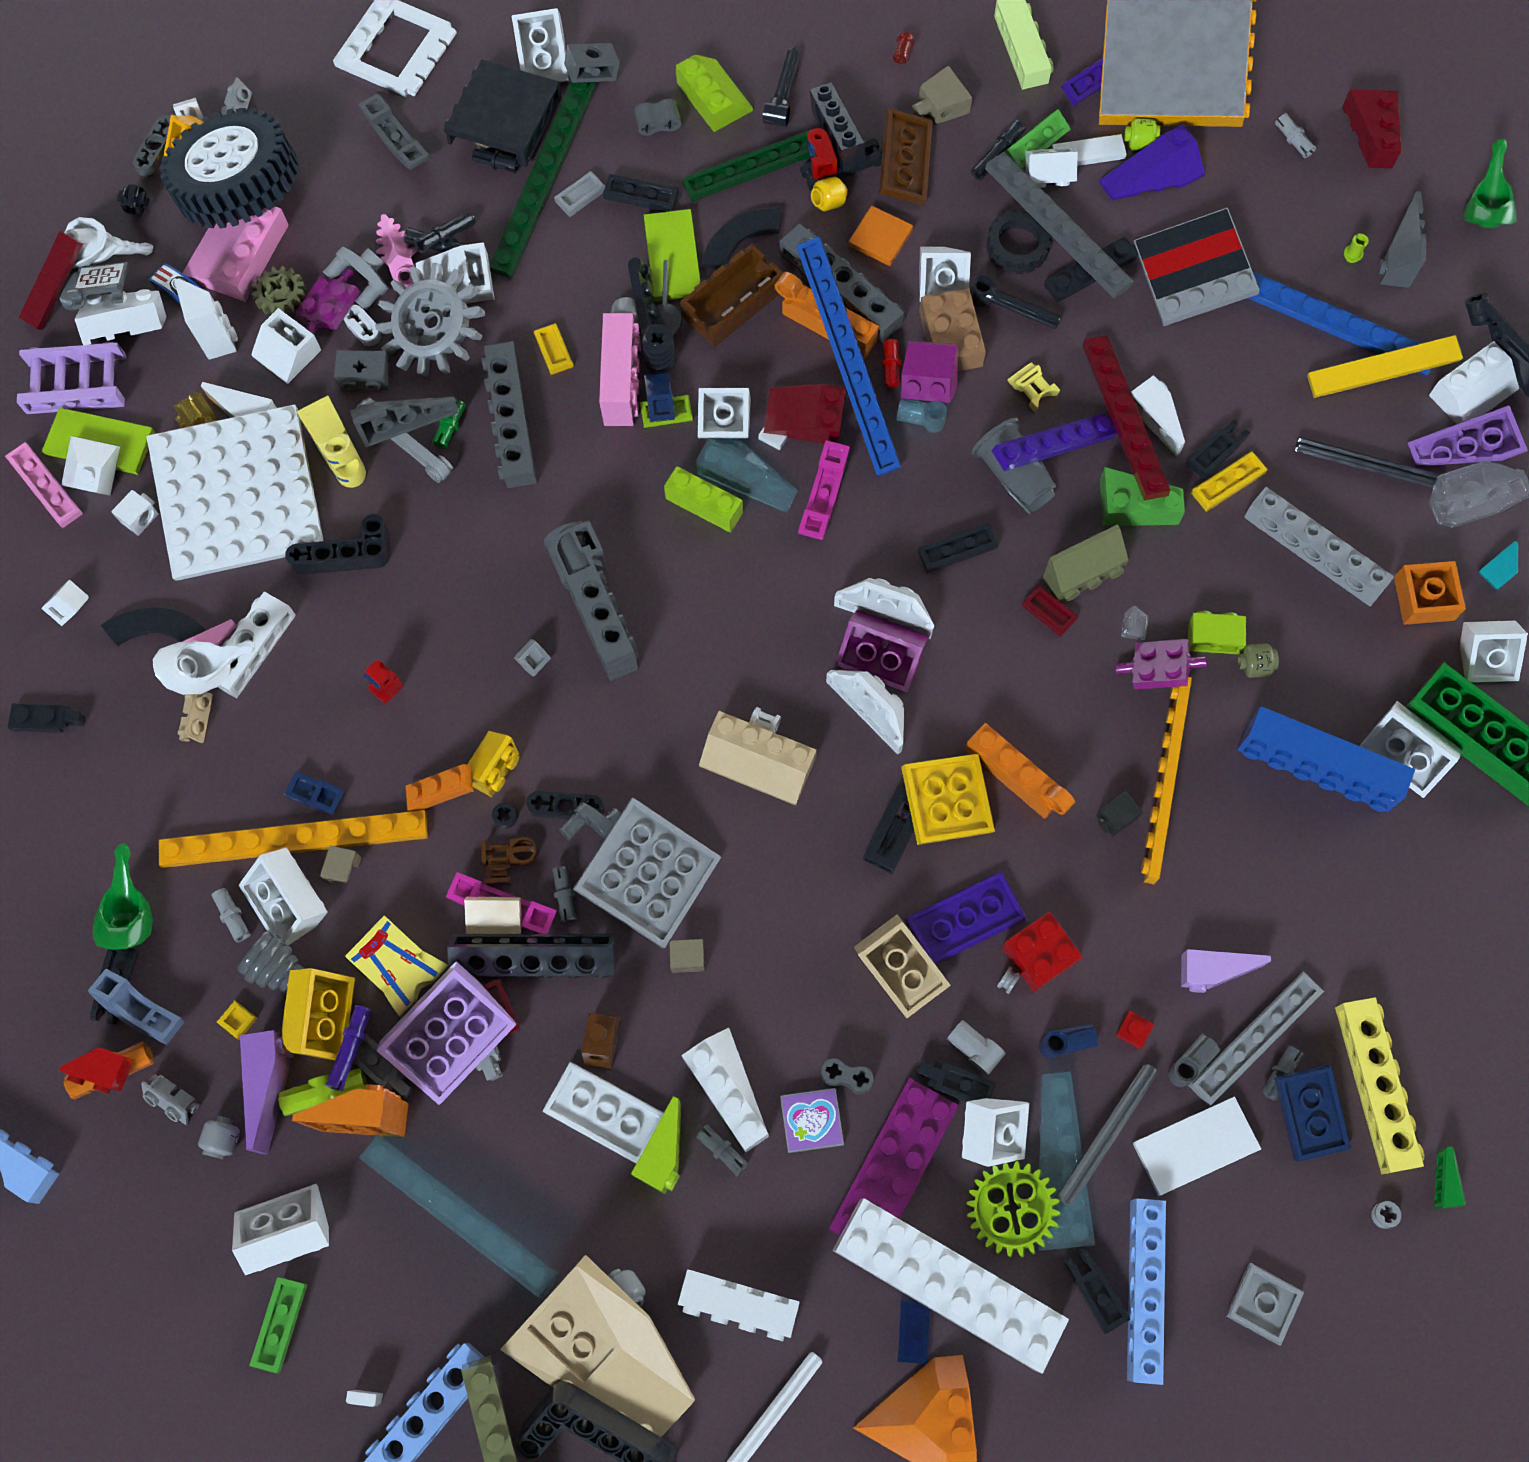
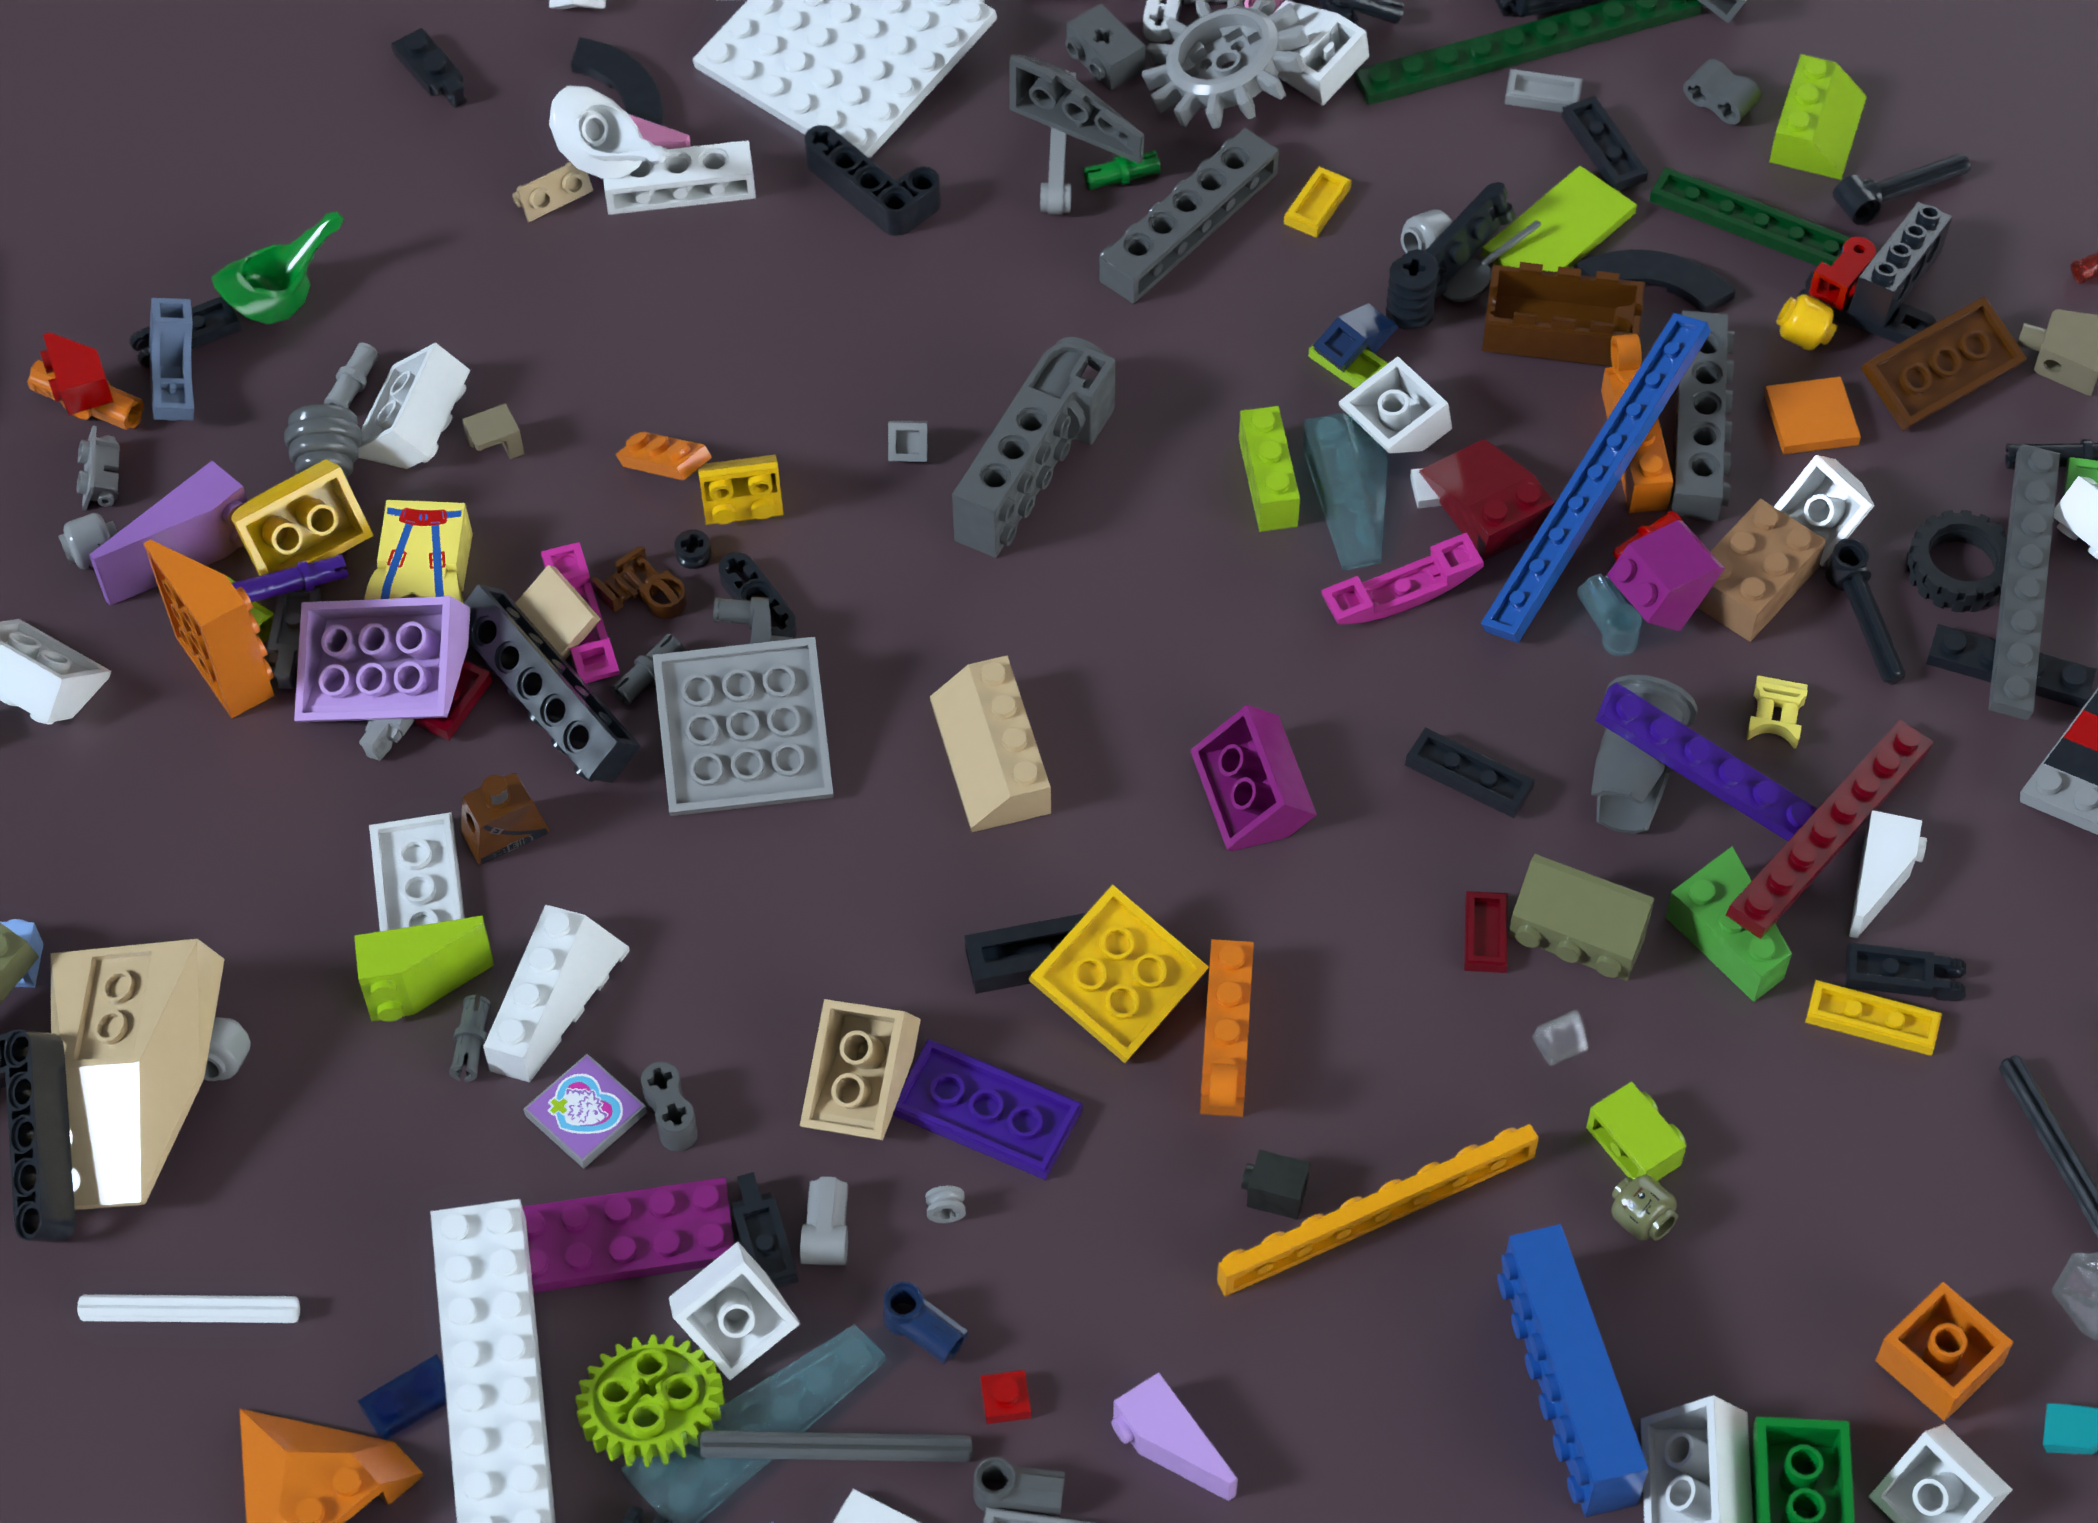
camera: 50 degrees right, 15 degrees down
light orange plate [159,810,428,868] -> none
yellow tile [217,1000,257,1040] -> none
dark blue slope [284,771,345,815] -> none
light yellow piece [296,396,366,488] -> none
clear light blue brick [359,1134,561,1298] -> none
red leg [364,660,404,705] -> none
bright pink brick [599,313,641,426] -> none
dark tan panel [670,939,705,973] -> none
white wedge [678,1269,800,1341] -> none
white bush [749,707,781,733] -> none
white wedge [826,670,904,754] -> none
white wedge [834,578,934,639] -> none
red brick [1002,912,1083,993] -> none
magenta plate [1116,639,1208,690] -> none
light grey brick [1244,487,1394,607] -> none

